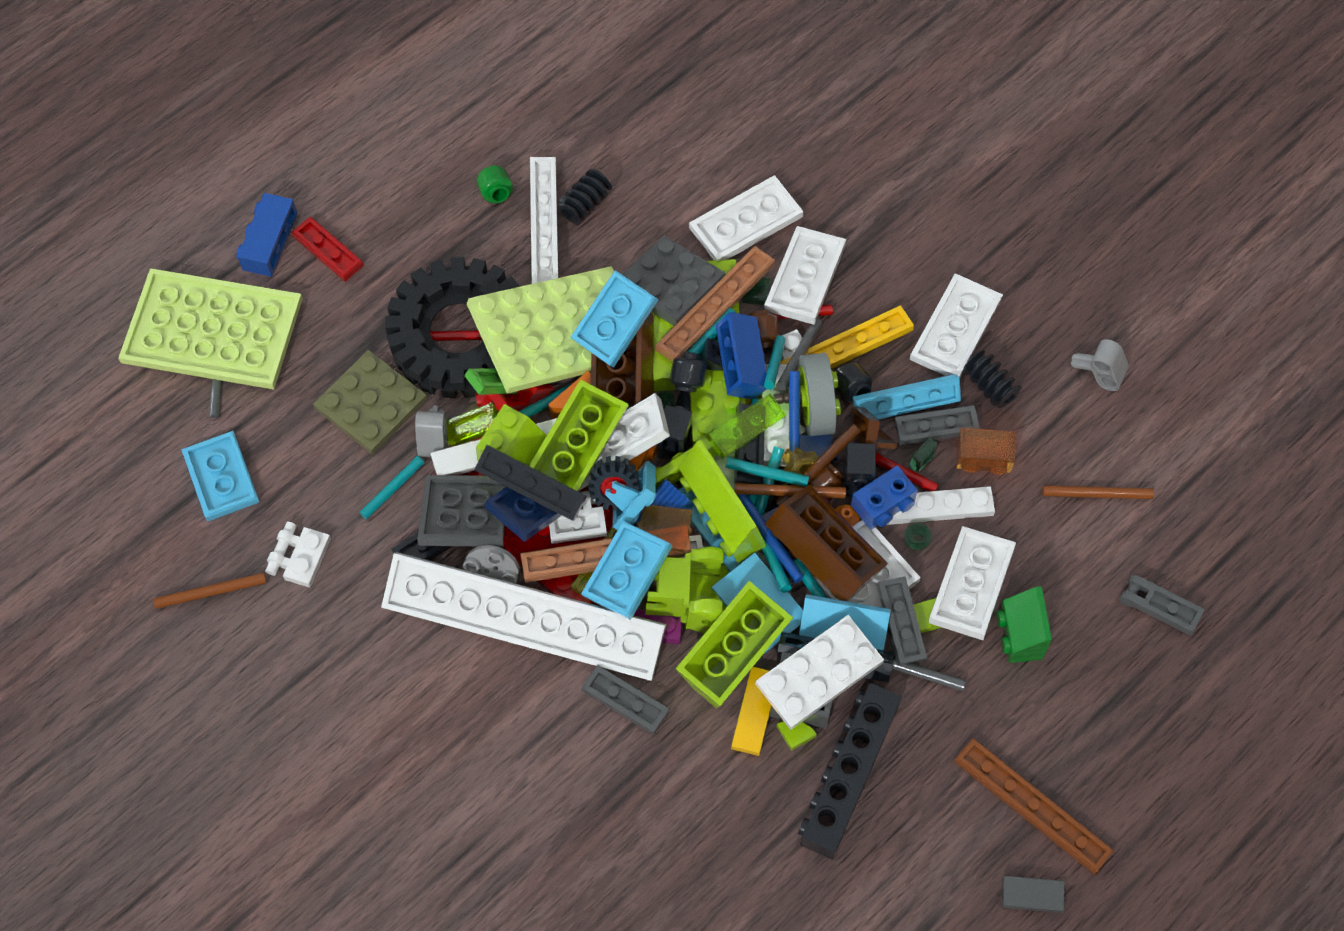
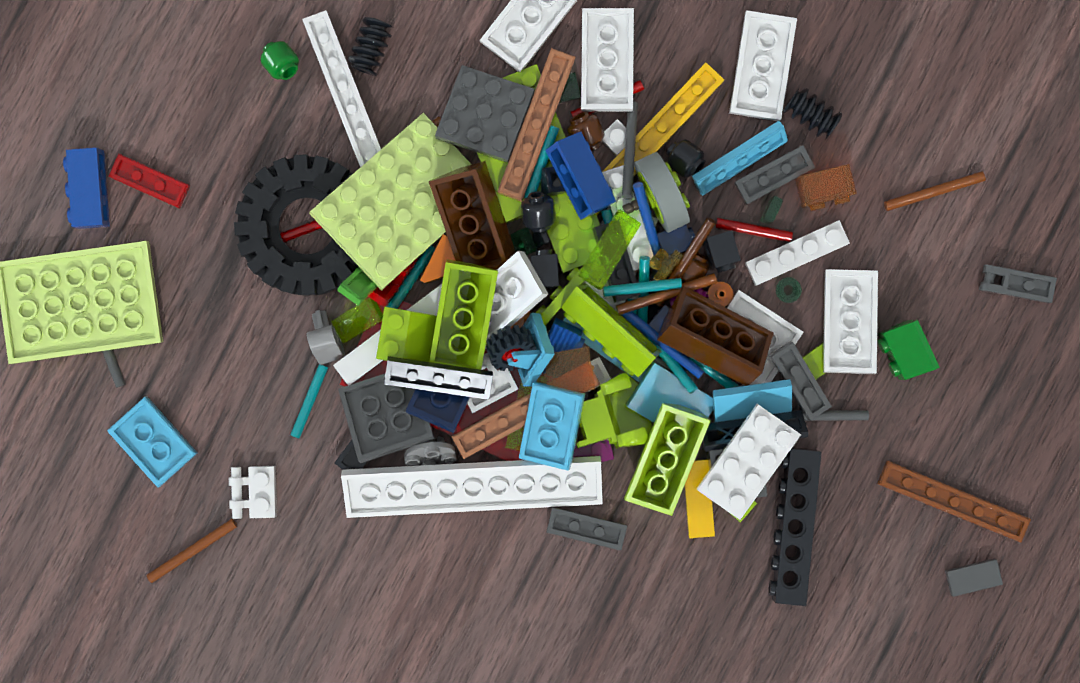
camera: 20 degrees left, 25 degrees up
olive plate [313,350,428,455] -> none
medium azure tile [570,270,659,367] -> none
teal bar [764,335,786,390] -> none
reddish brown panel [851,407,897,449] -> none
blue brick [851,465,918,530] -> none
light grey beam [1071,339,1129,391] -> none

